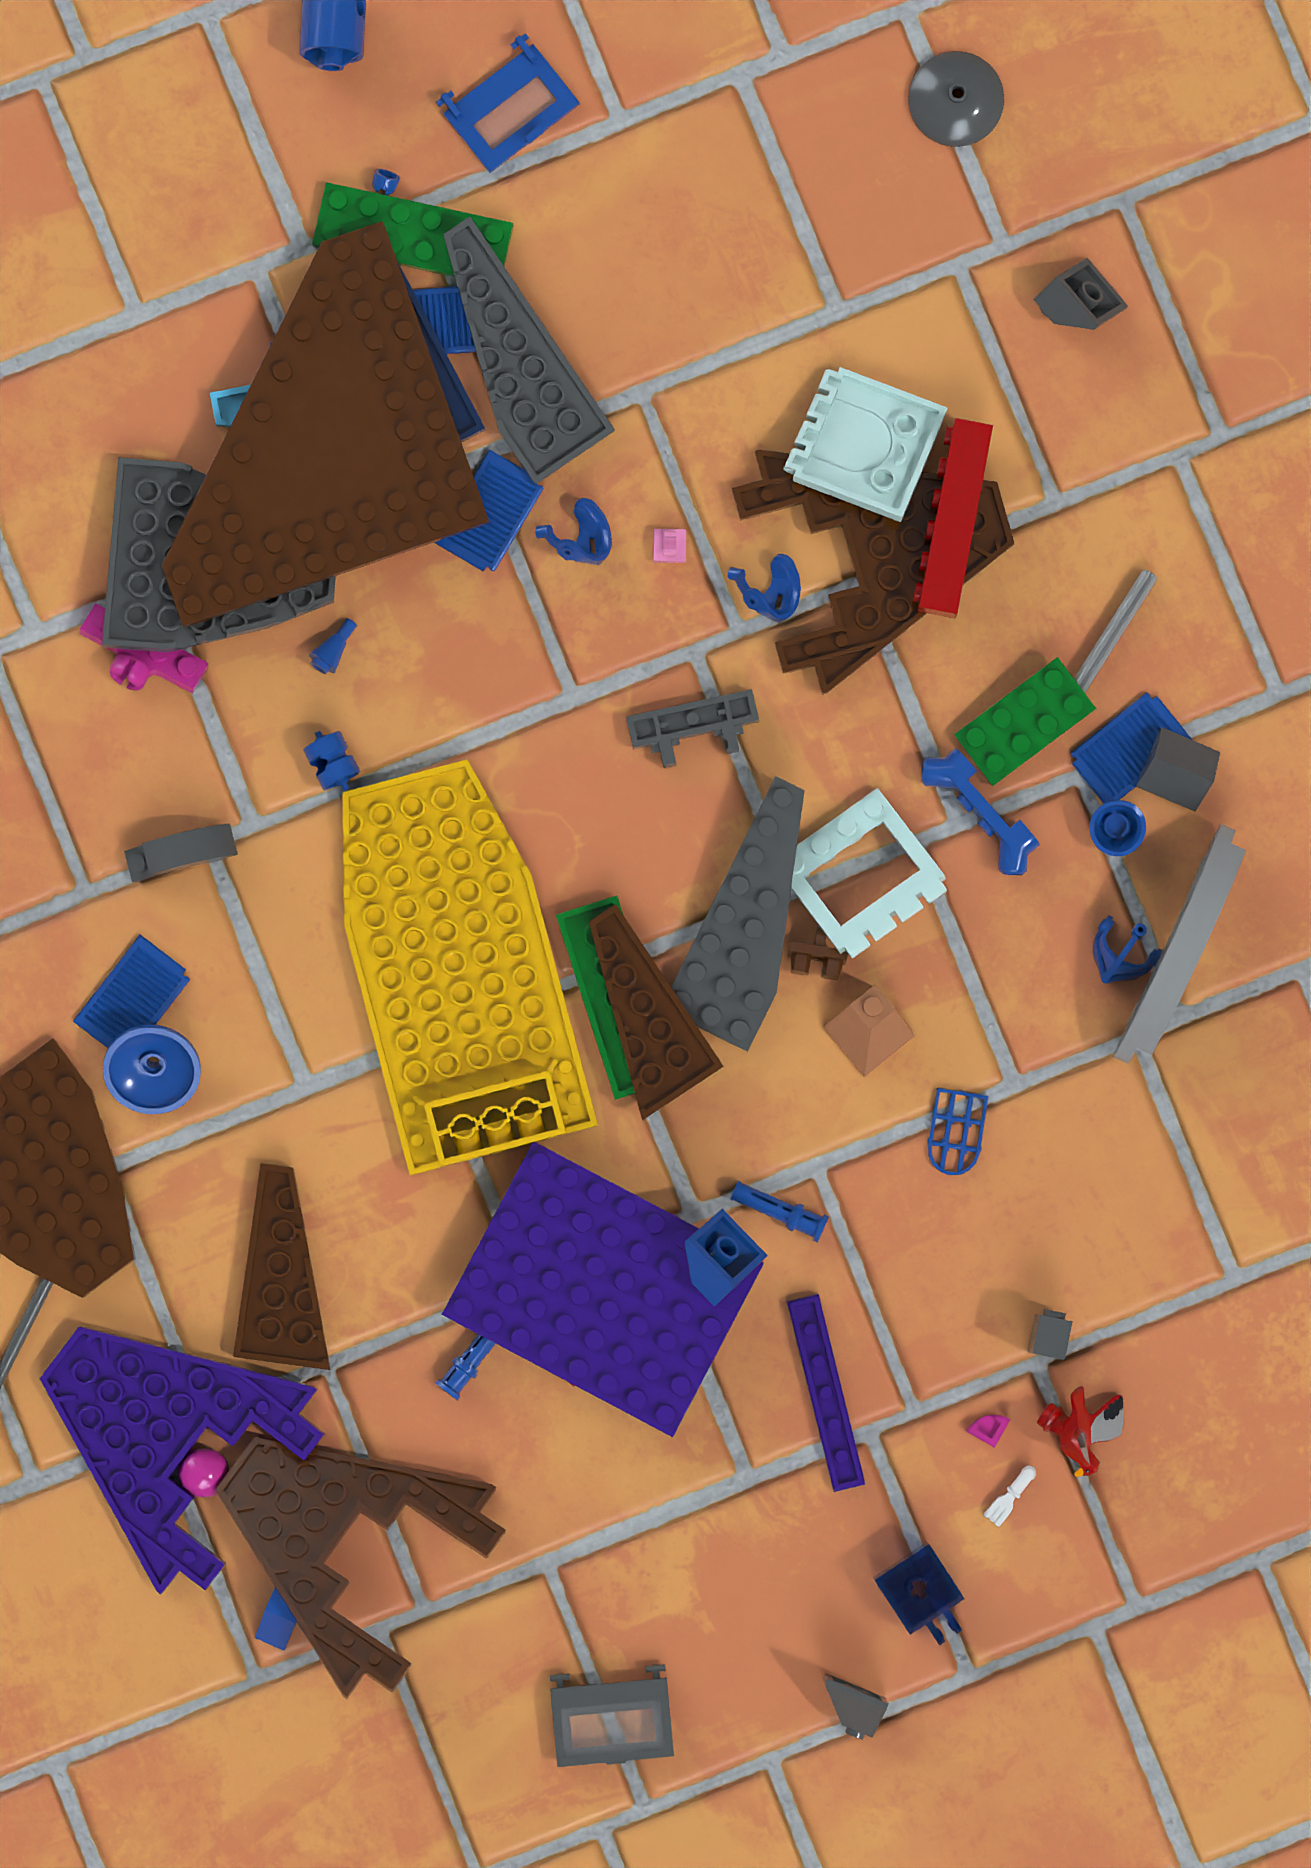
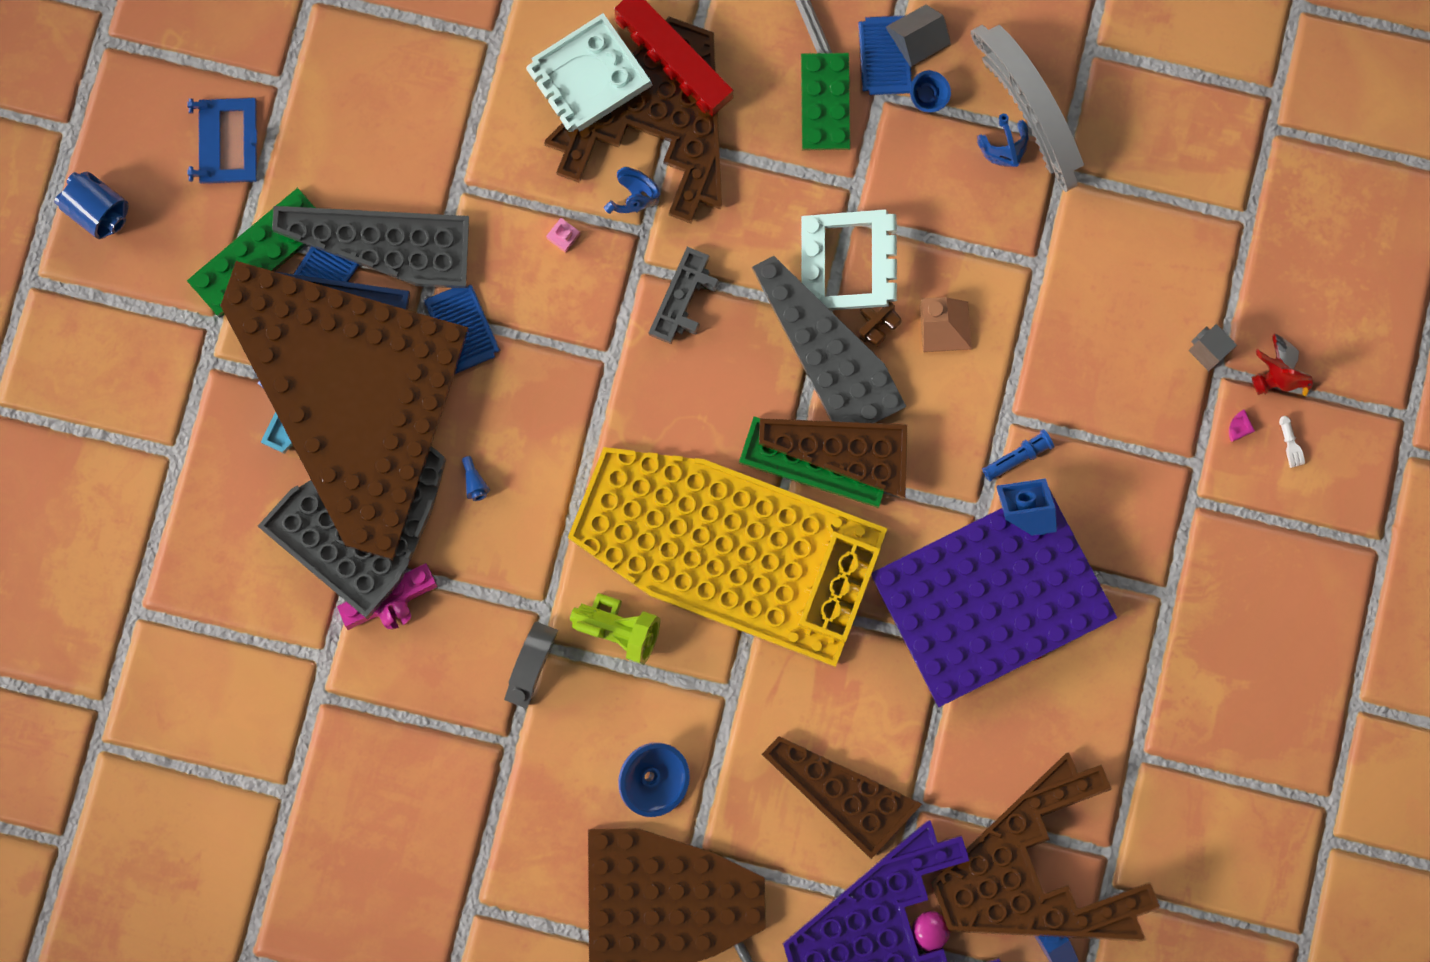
camera: 55 degrees left, 5 degrees down
blue window [73,935,190,1048] -> none
blue wheel [303,731,361,791] -> none
blue hinge [372,169,400,196] -> none
blue pin [435,1334,496,1401] -> none
blue helmet [535,498,612,565] -> none
piece [550,1664,674,1767] -> none
dark purple tile [787,1294,865,1492] -> none
dark grey slope [823,1673,889,1740] -> none
clear blue hinge [873,1542,965,1645] -> none
blue plate [921,748,1040,875] -> none
blue window [927,1088,988,1175] -> none
none -> lime piece [570,593,661,665]

